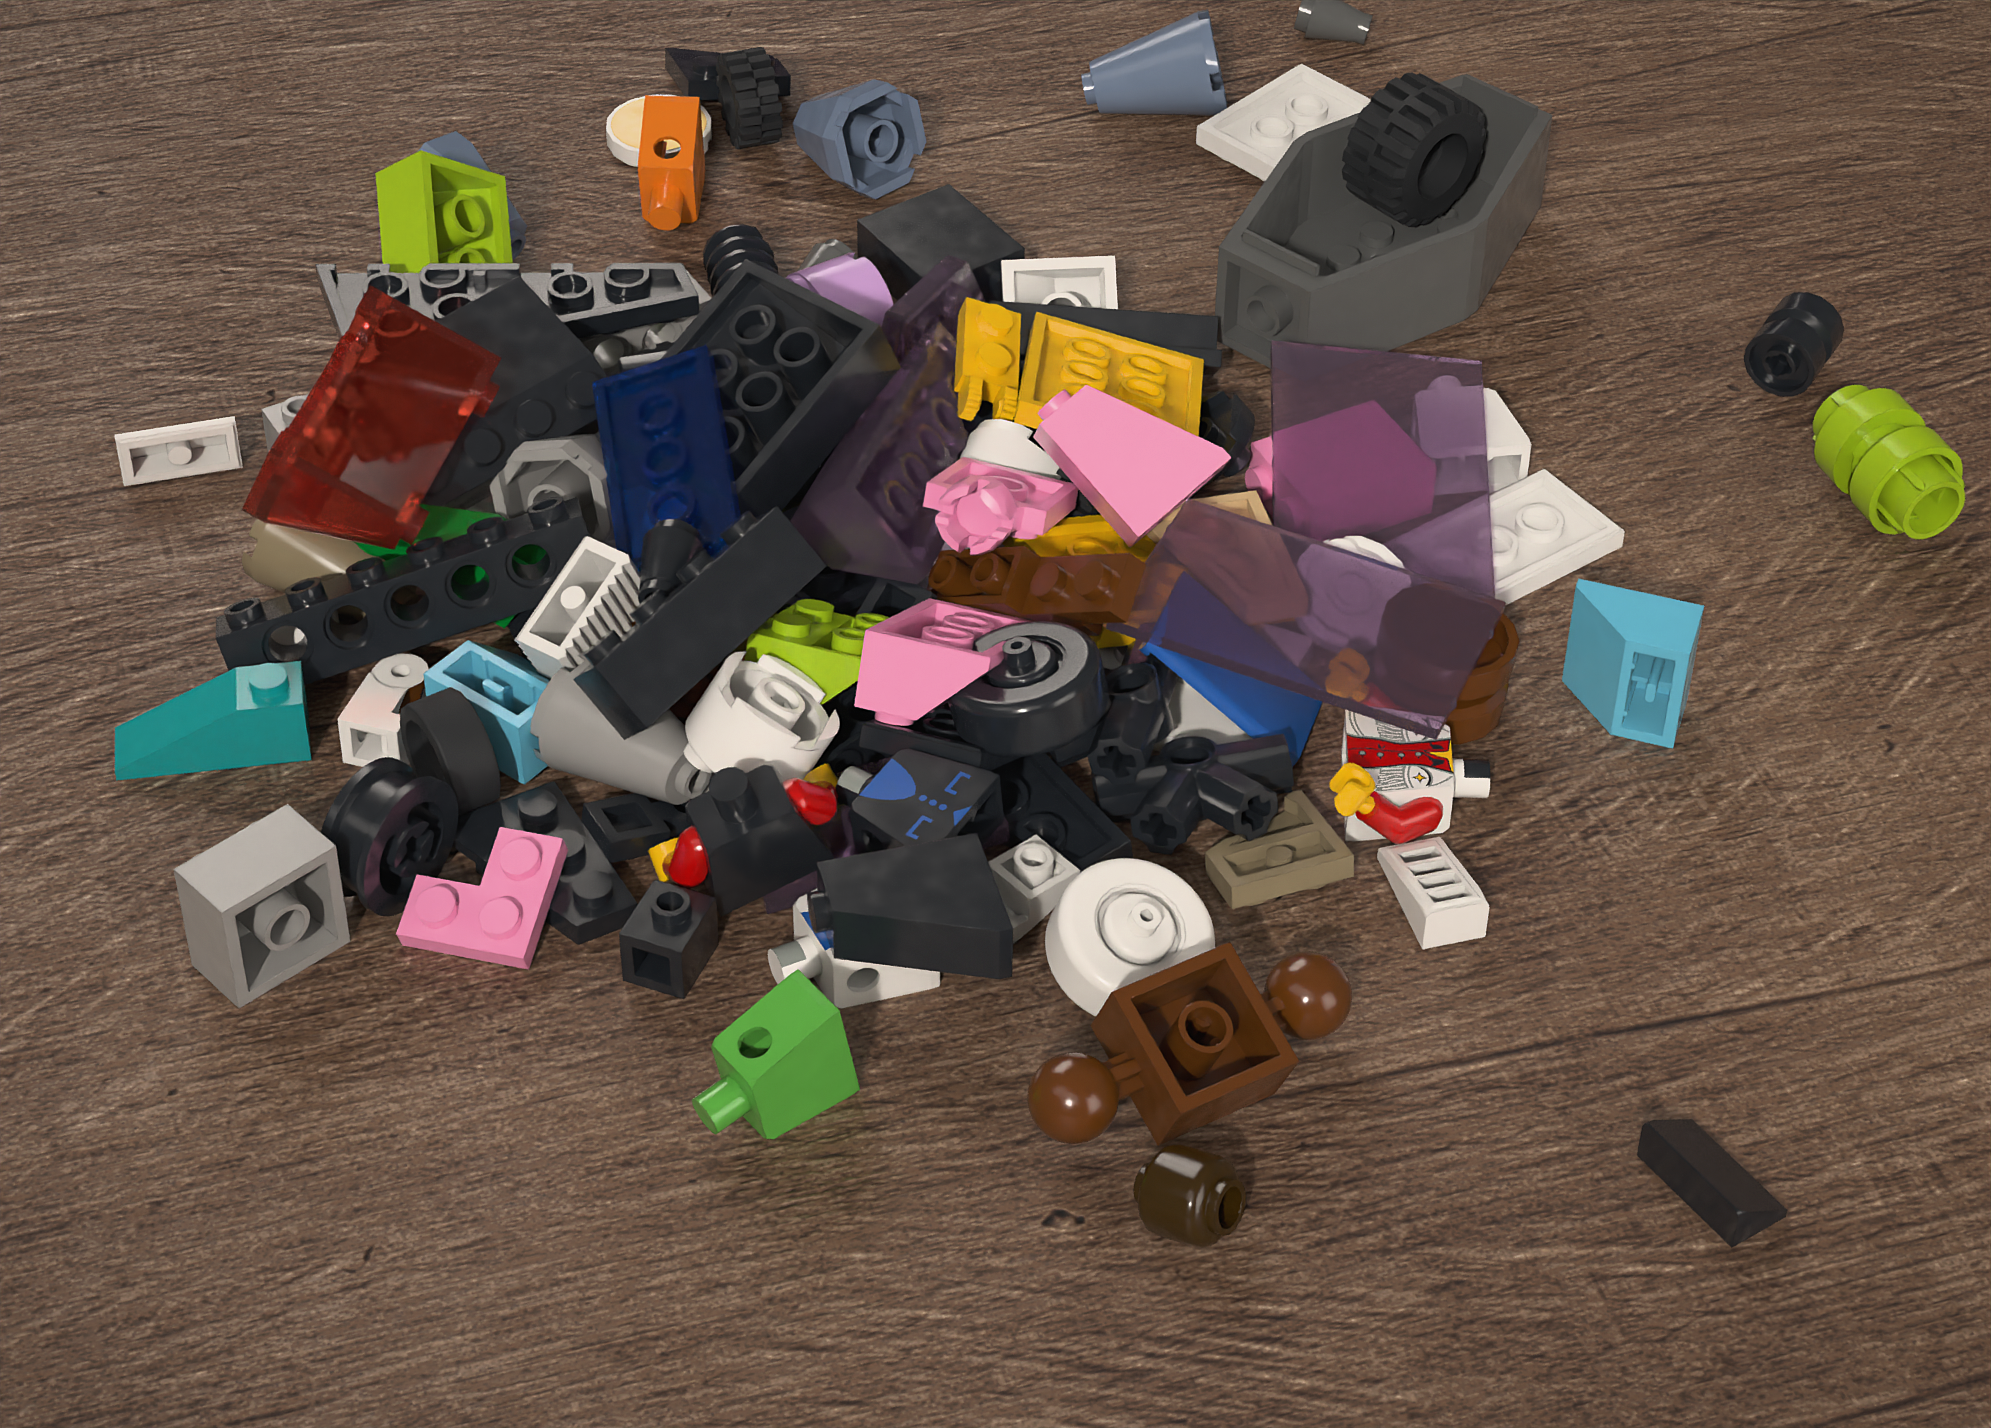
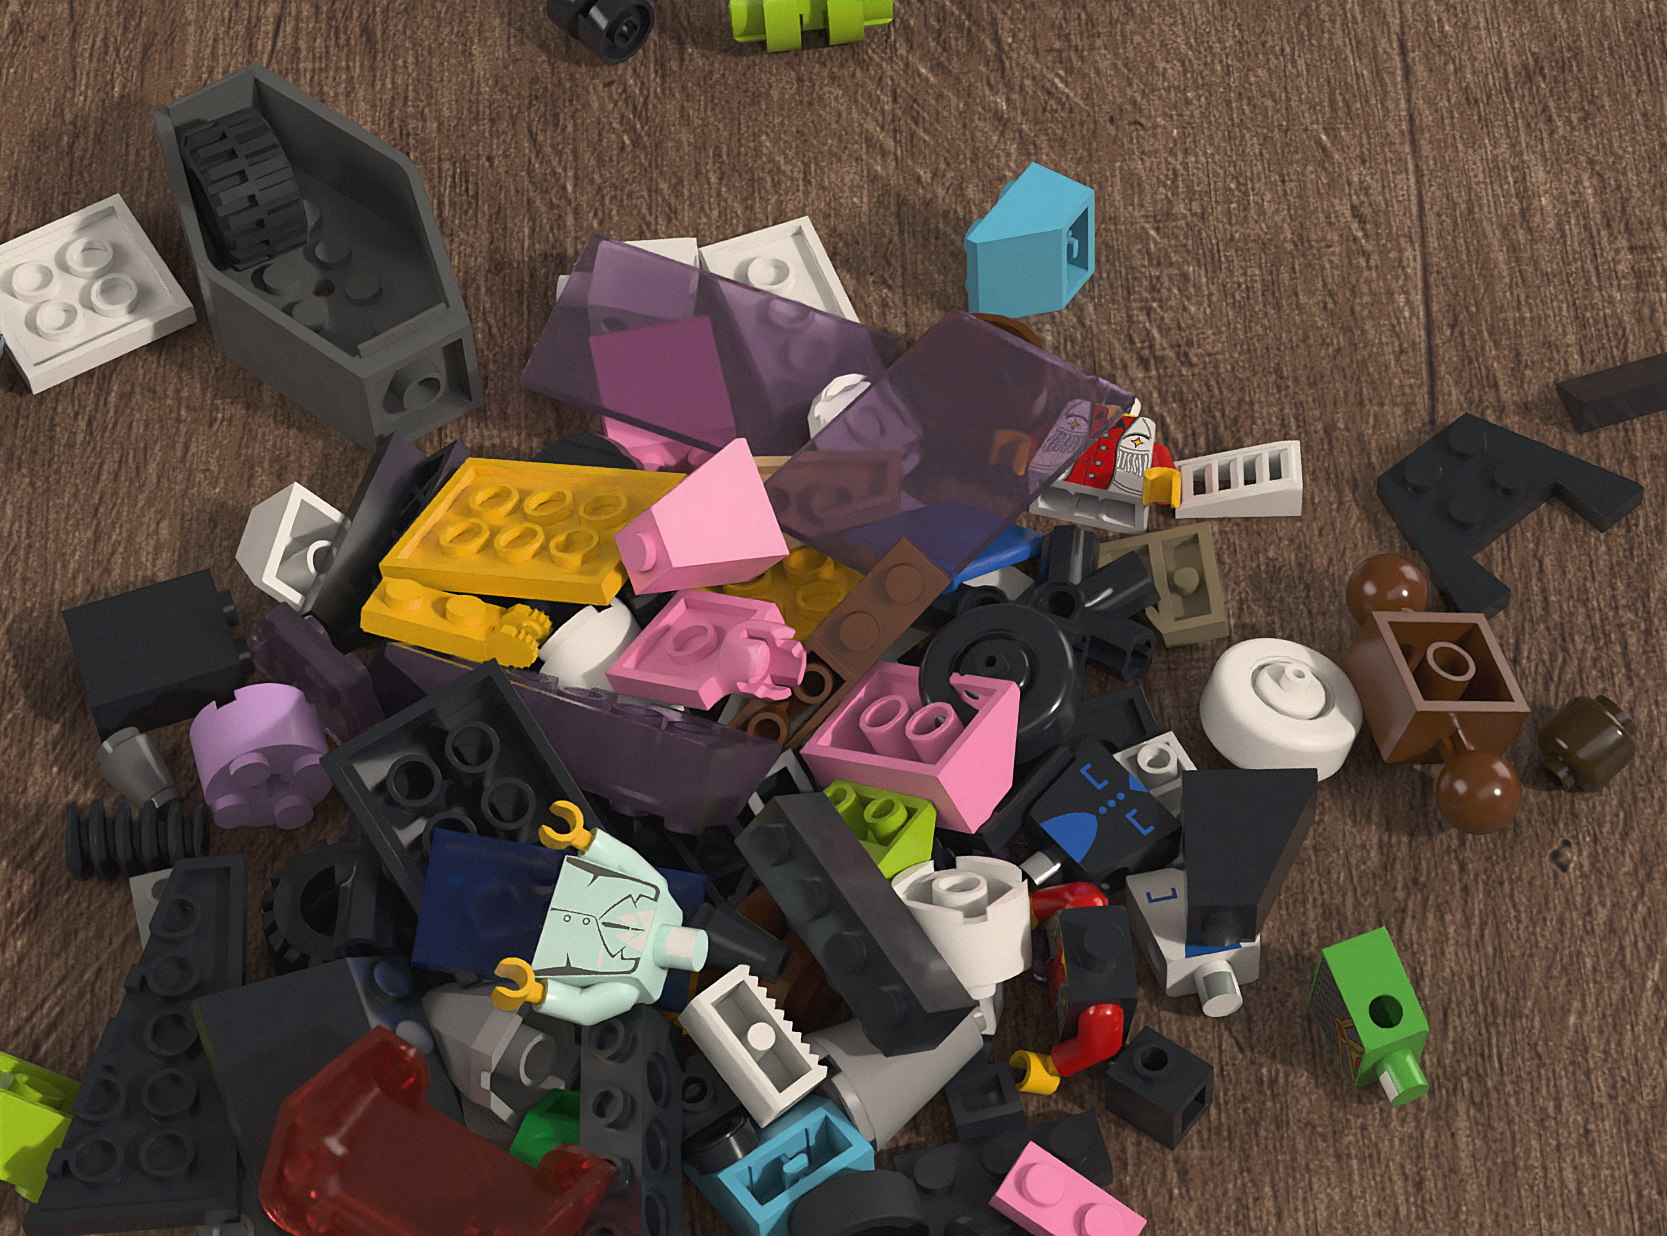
camera: 70 degrees left, 10 degrees up
none -> light aqua torso [491,800,708,1026]
none -> black tile [686,1115,759,1175]
none -> black wing [1376,412,1644,621]

